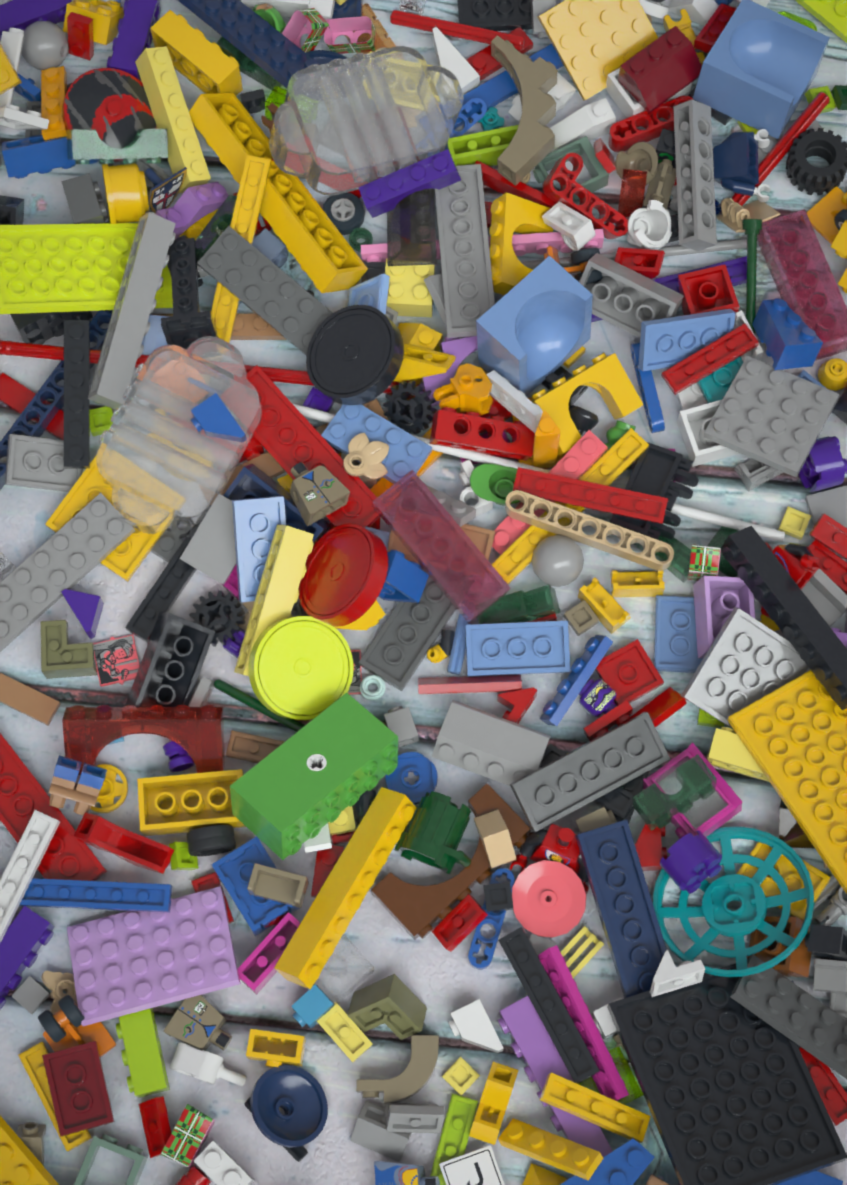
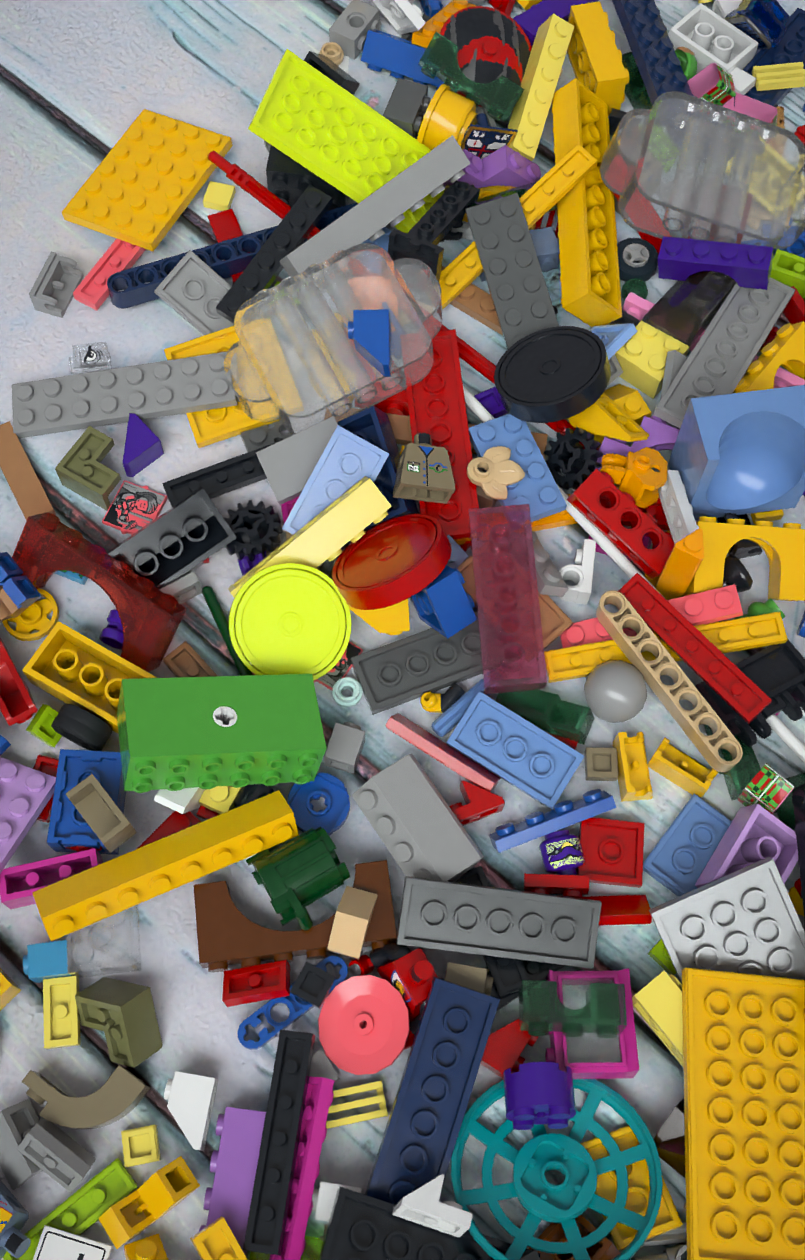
camera: 30 degrees right, 5 degrees down
bright green piece [470,464,520,506] -> none

